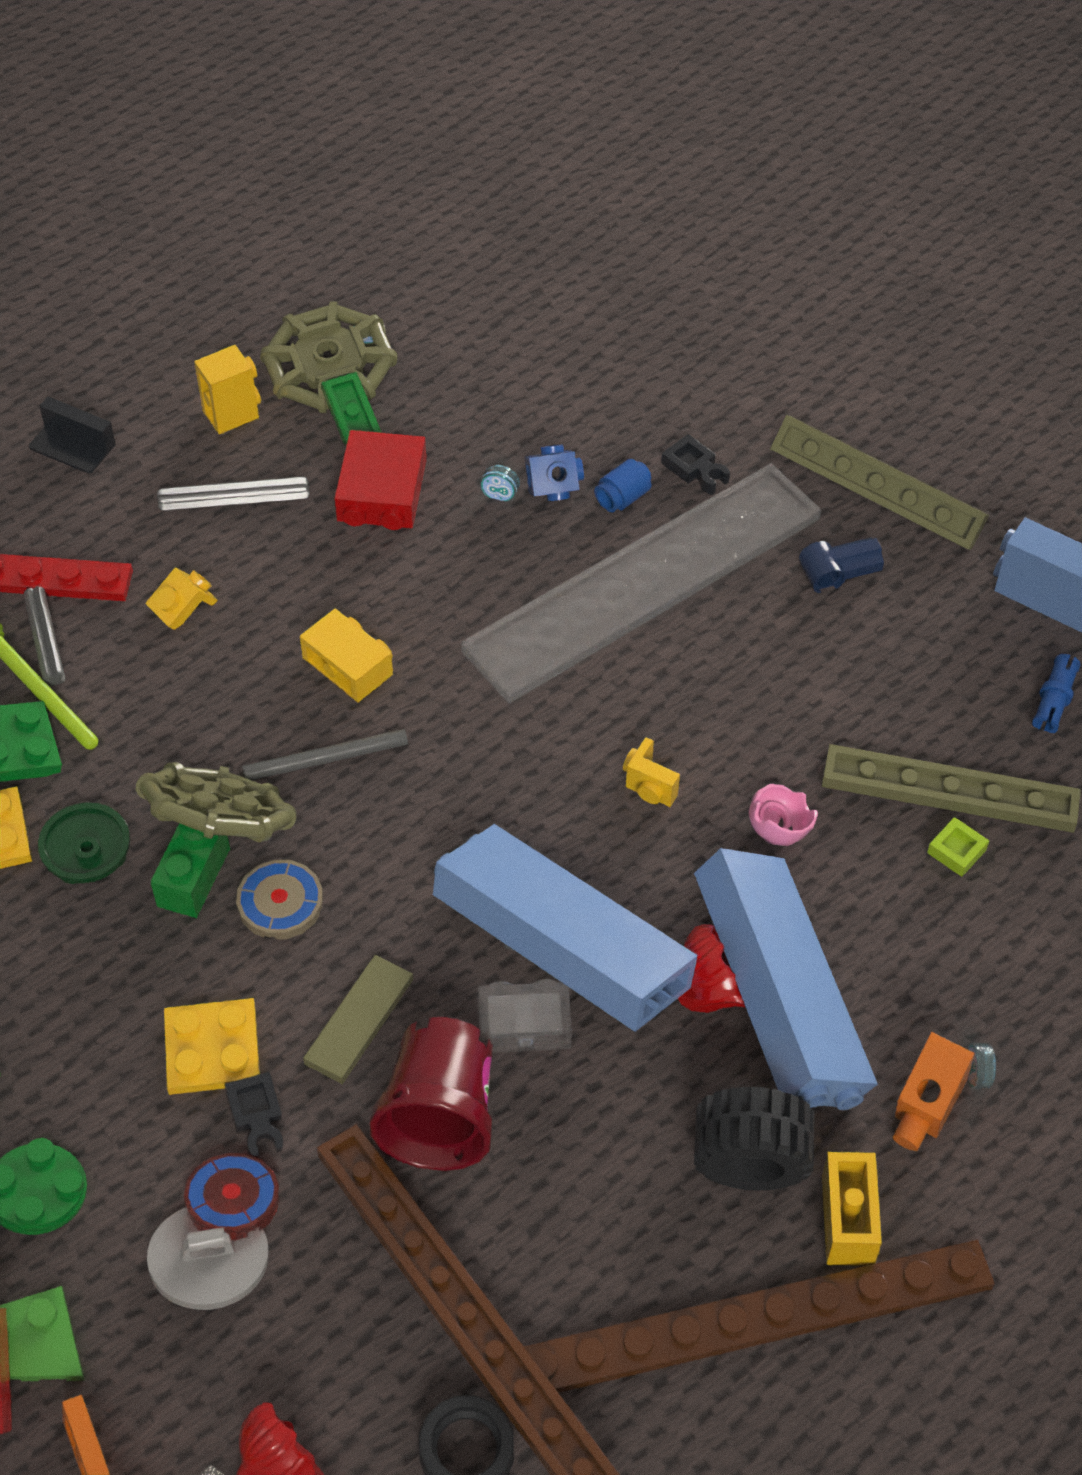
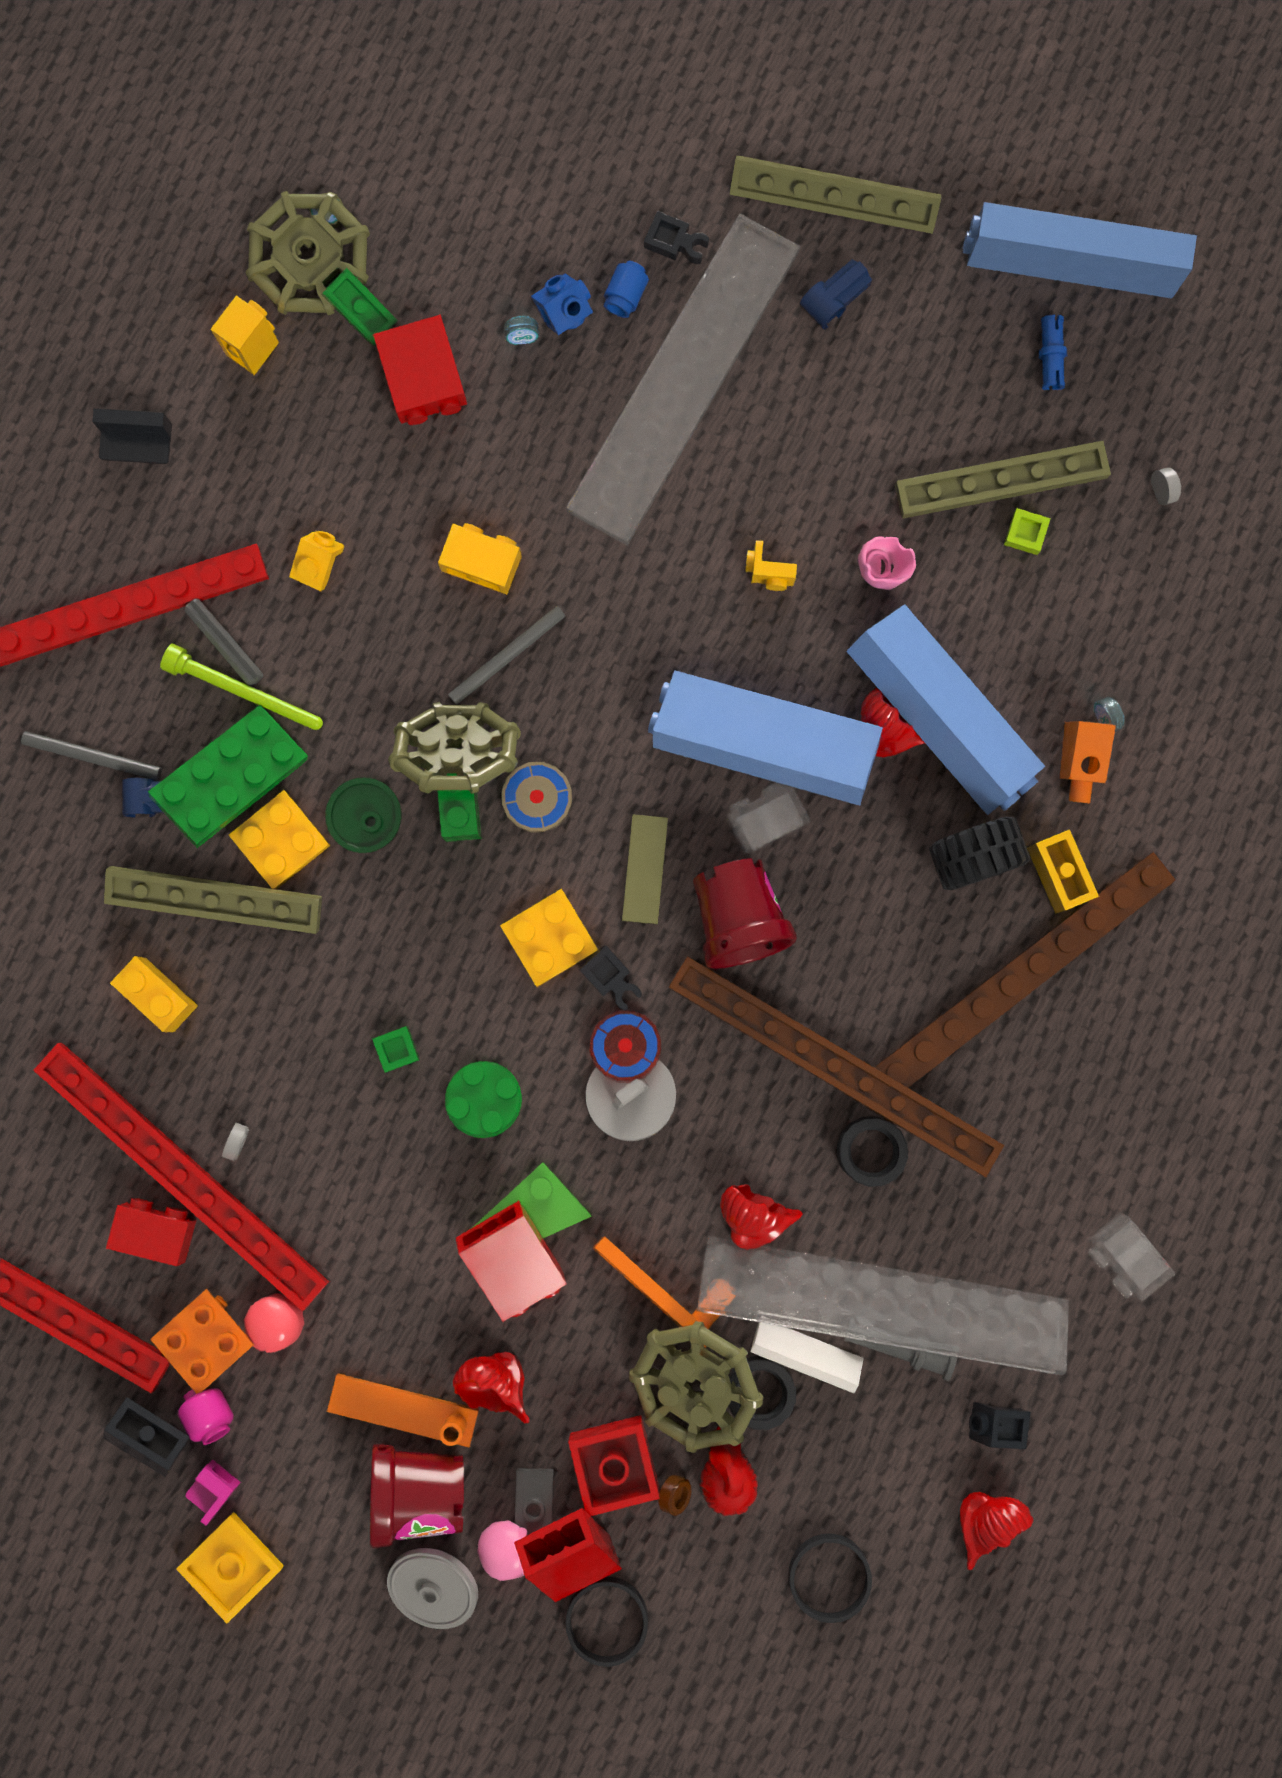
camera: 20 degrees left, 30 degrees up
axle [157,476,310,511] -> none

